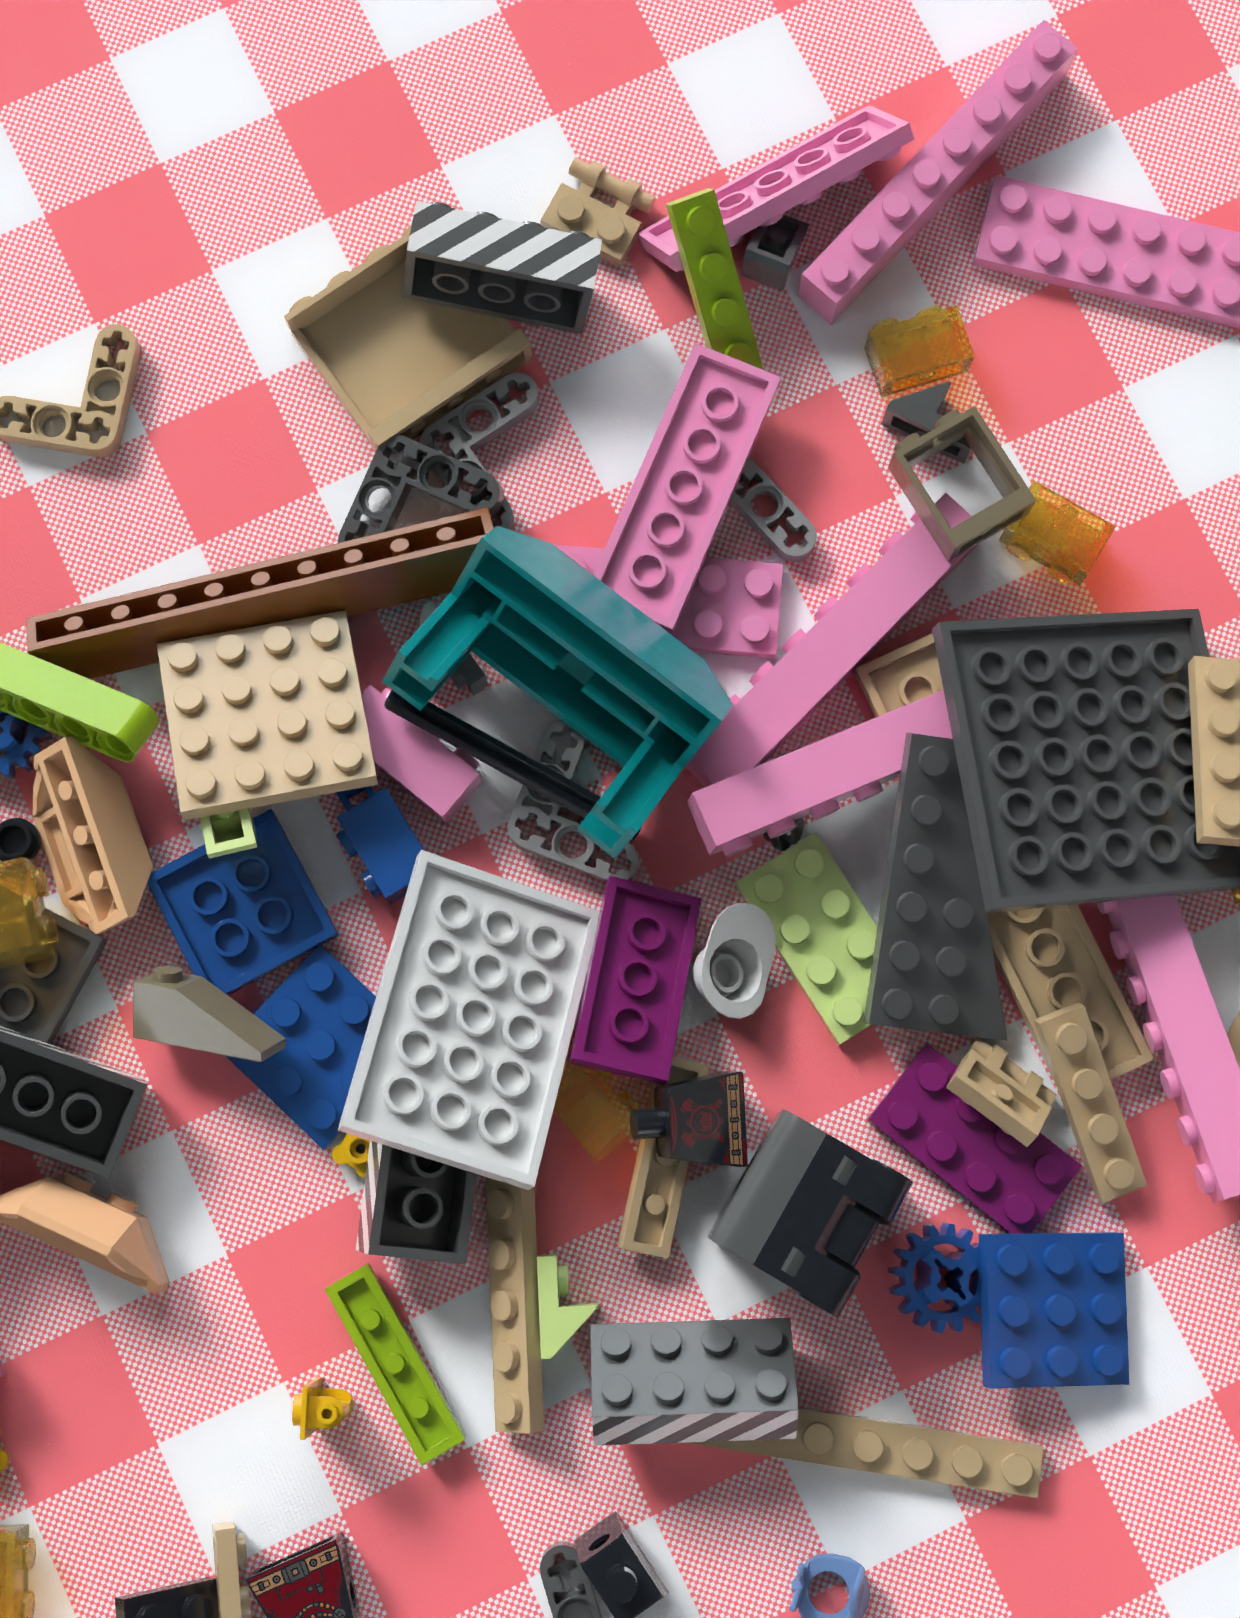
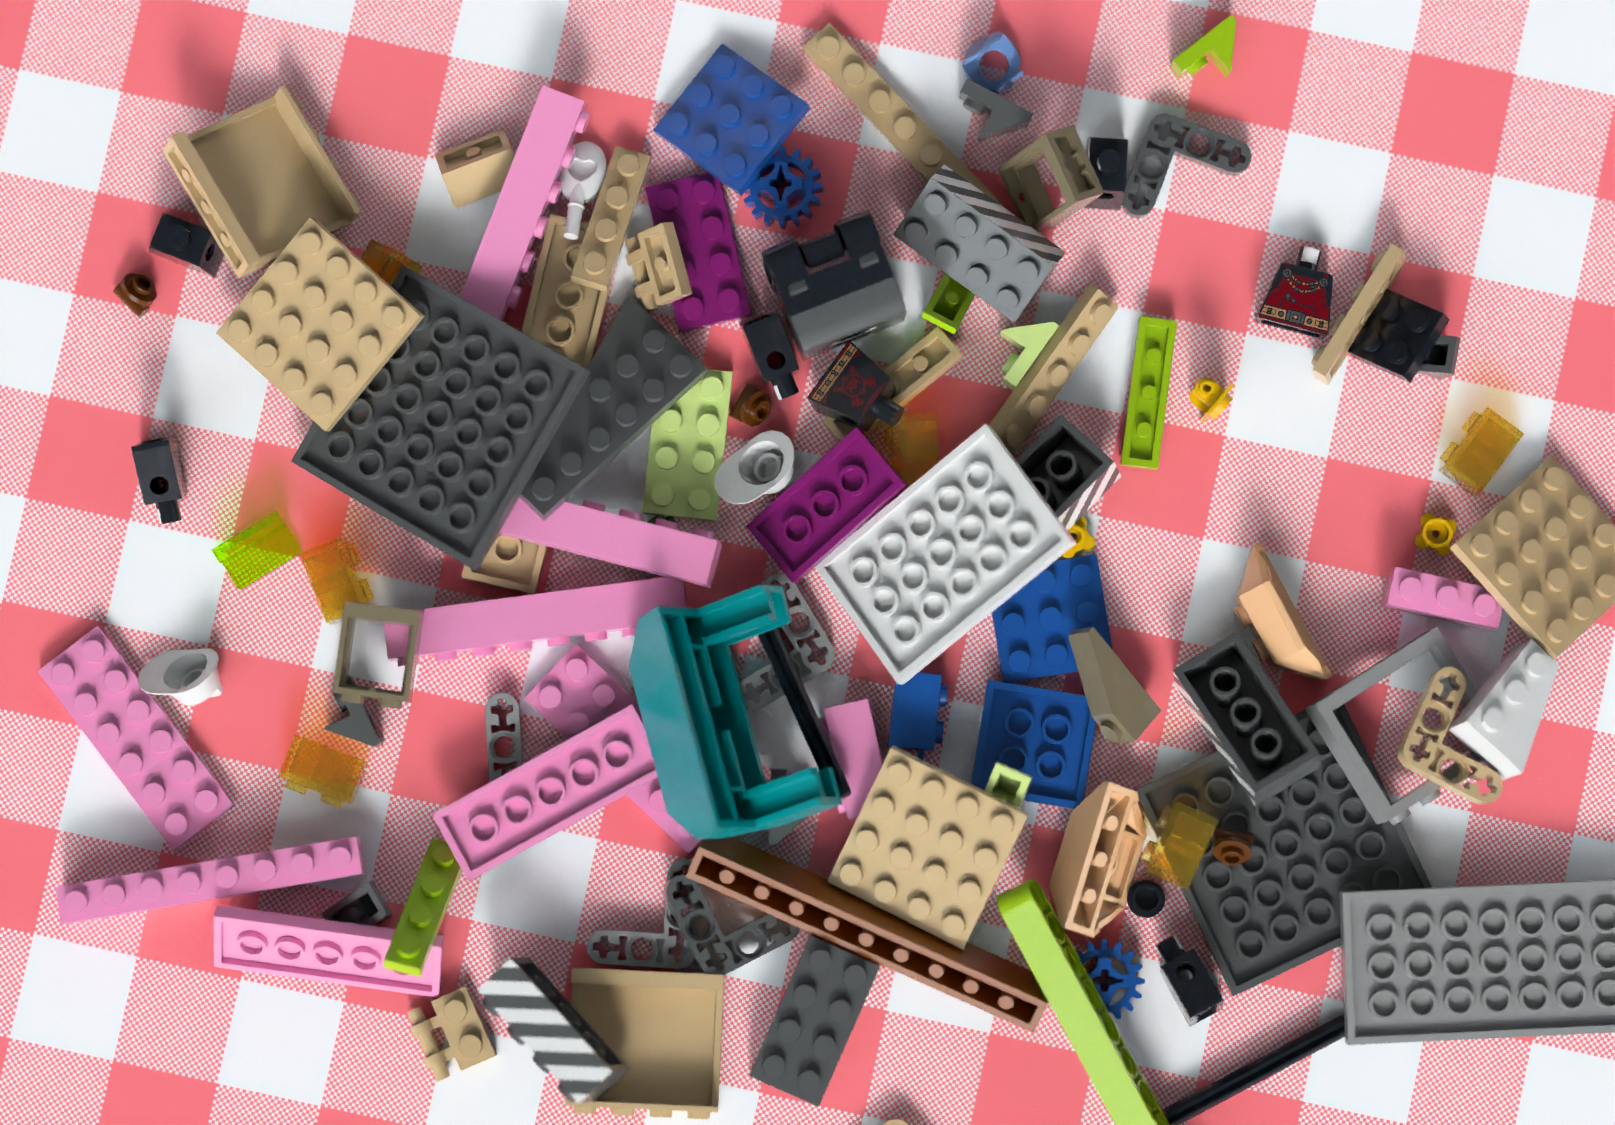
camera: 145 degrees left, 5 degrees up
none -> white piece [138,648,223,706]
none -> clear neon green panel [212,511,302,590]
none -> white piece [559,141,607,240]
none -> reddish brown plate [729,383,771,427]
none -> black torso [739,311,799,400]
none -> dark grey brick [749,935,880,1107]
none -> lime slope [921,273,975,335]
none -> dark grey slope [959,79,1033,142]
none -> dark tan window [998,125,1104,232]

